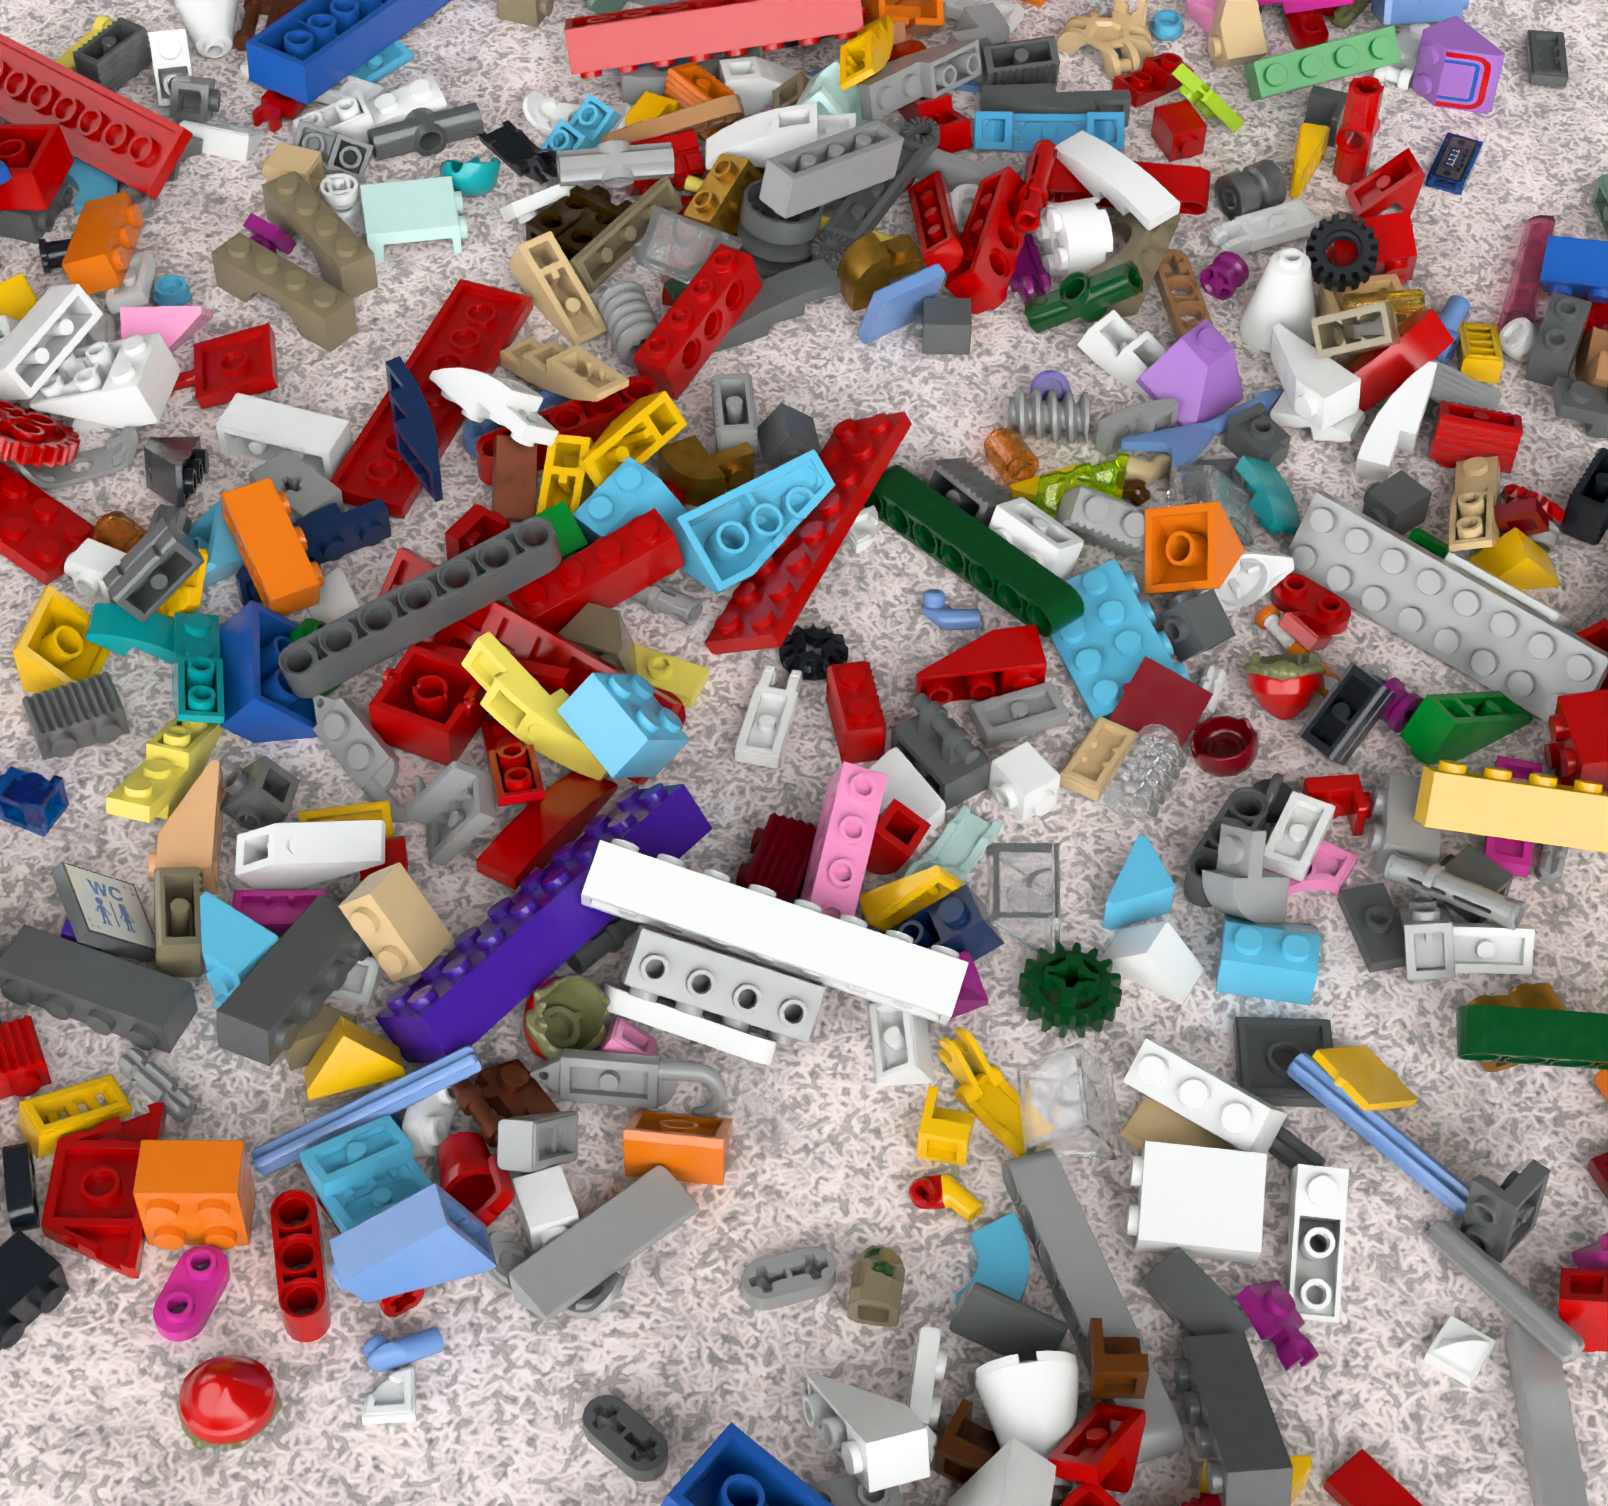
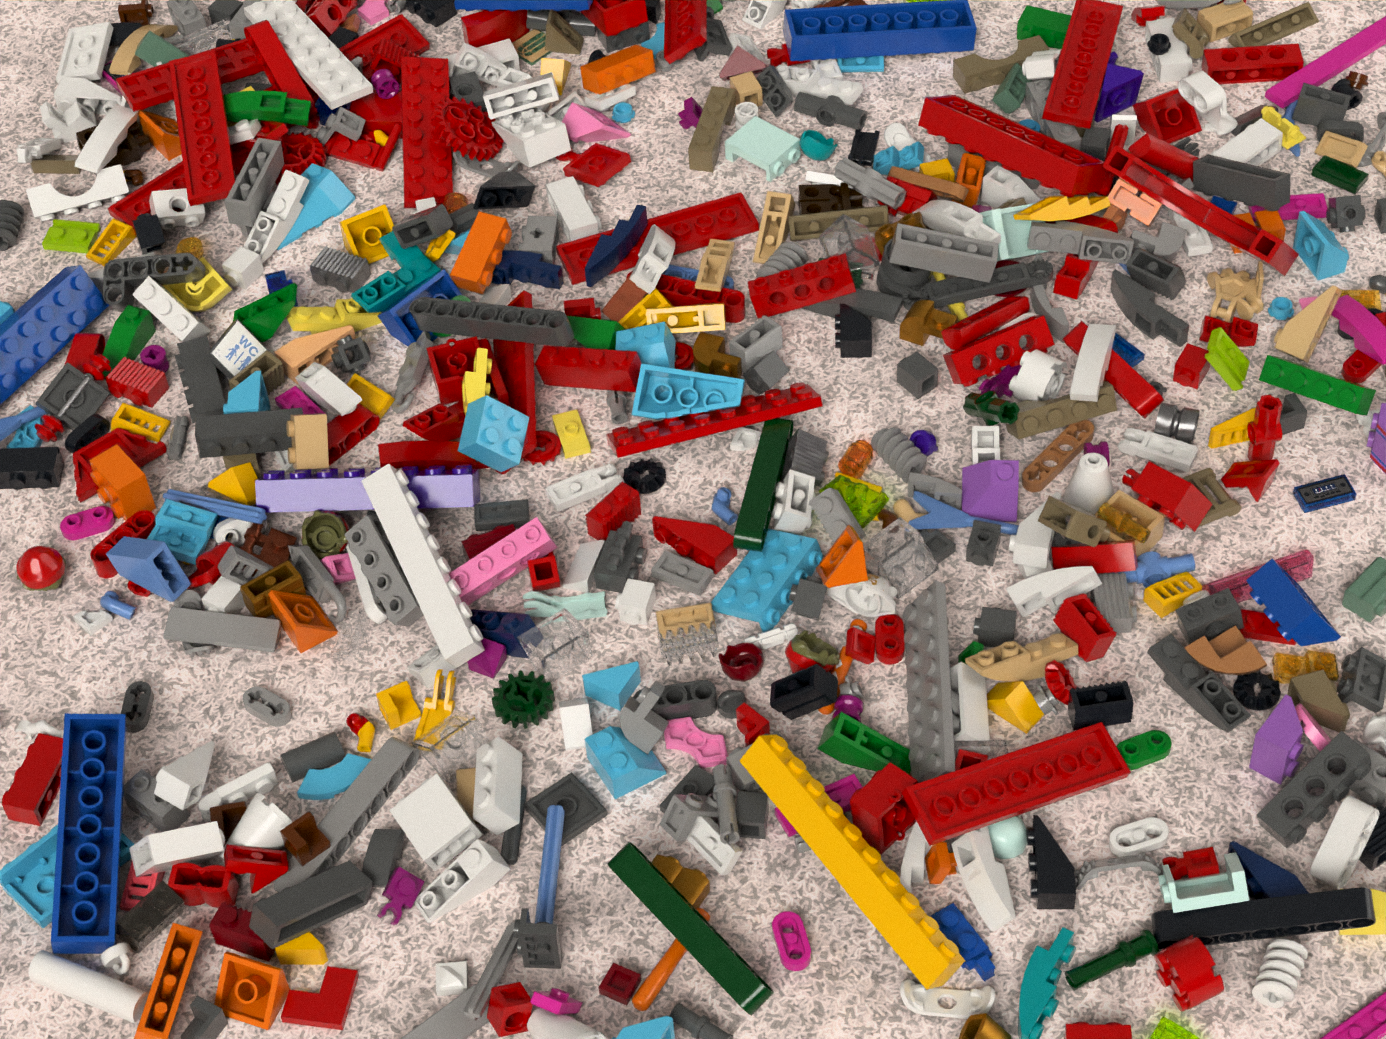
camera: 55 degrees right, 0 degrees up
dark grey brick [169,75,221,122] -> none
dark tan arch [211,232,358,353] -> none
light grey bracket [405,761,497,866] -> none
dark tan slope [558,602,637,674] -> none
dark tan rock [847,1245,905,1327] -> none
medium blue tile [857,263,946,344] -> none
yellow slope [859,865,965,932] -> none
dark grey slope [949,1282,1069,1362] -> none
dark azure slope [974,111,1125,152] -> none
red pin [1015,140,1058,231] -> none
dark red piece [1109,656,1213,758] -> none
teal slope [1234,455,1301,535] -> none
white plate [1263,791,1336,882] -> none
black tyre [1306,214,1379,292] -> none
yellow piece [1312,1045,1418,1112] -> none
dark red plate [1494,497,1550,536] -> none
none -> green slope [233,283,298,342]
none -> pearl gold brick [240,560,306,618]
none -> dark grey brick [280,731,345,783]
none -> dark grey plate [474,499,530,531]
none -> slope [719,45,768,81]
none -> black slope [835,304,872,358]

